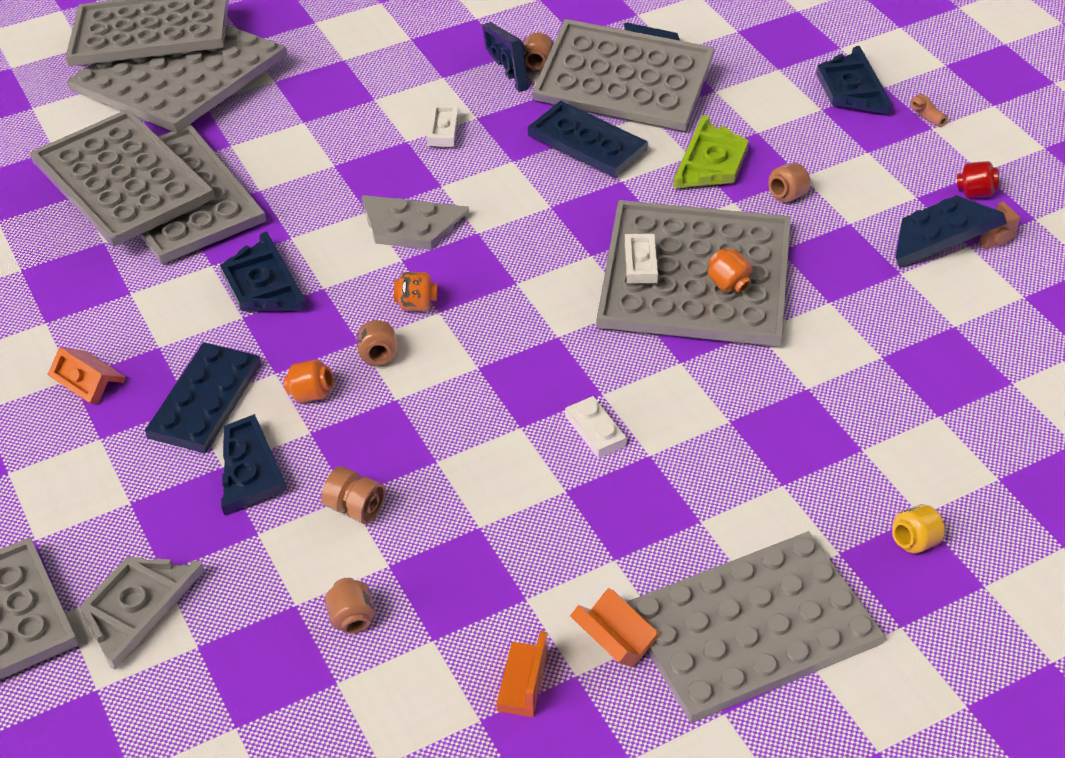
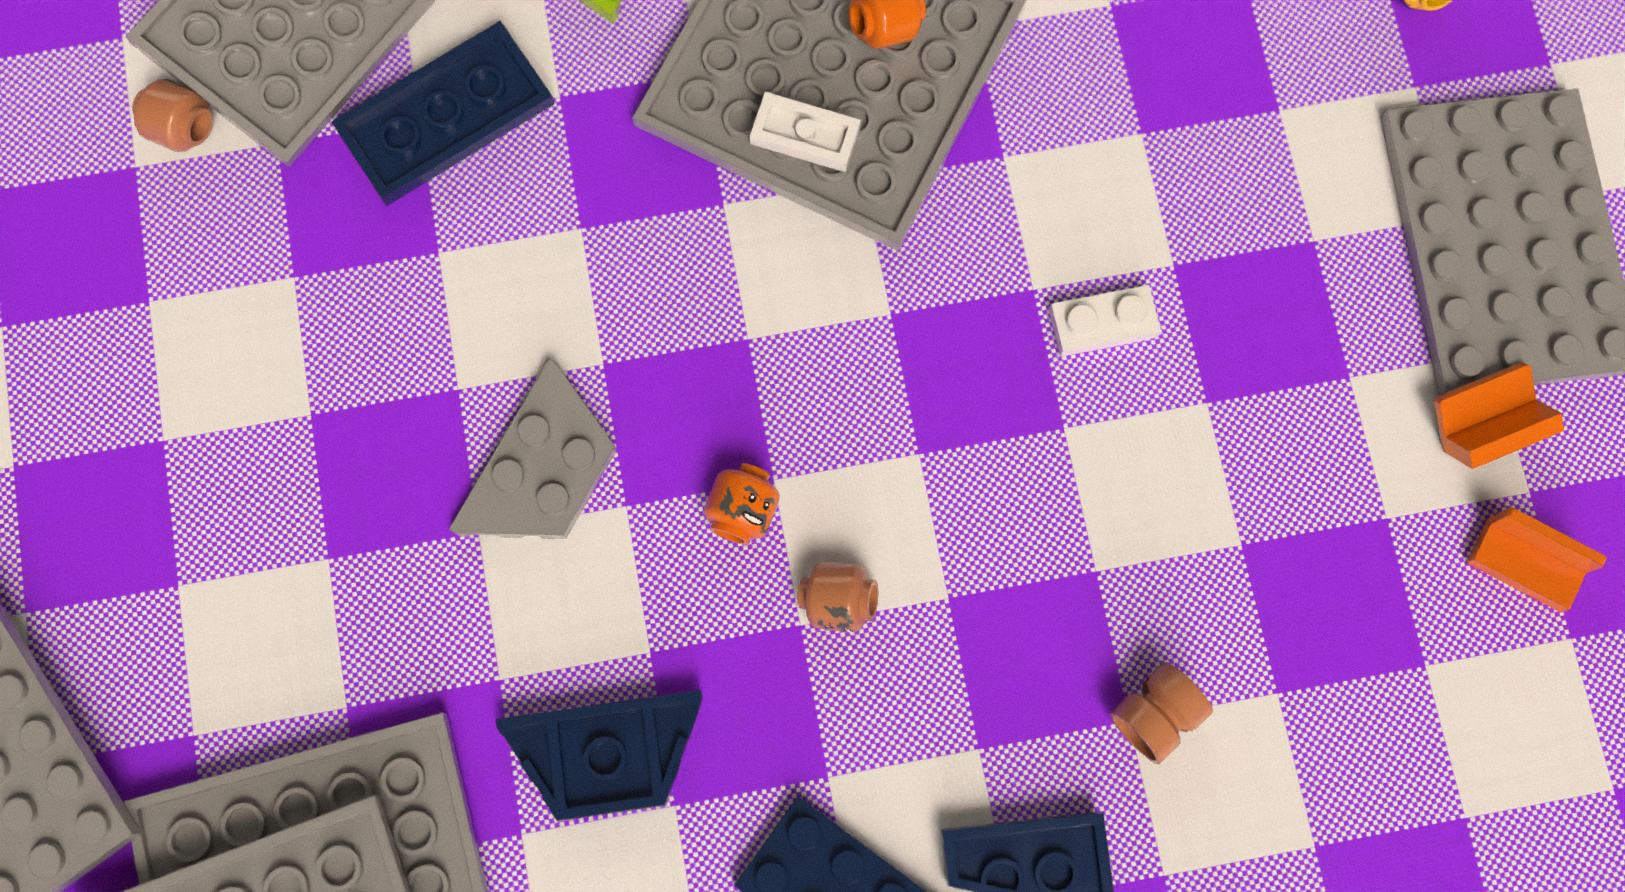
camera: 75 degrees left, 30 degrees up
orange head [284,359,334,403] -> none
nougat head [325,578,376,634] -> none
white plate [426,104,459,147] -> none
dark blue wing [482,22,528,92] -> none

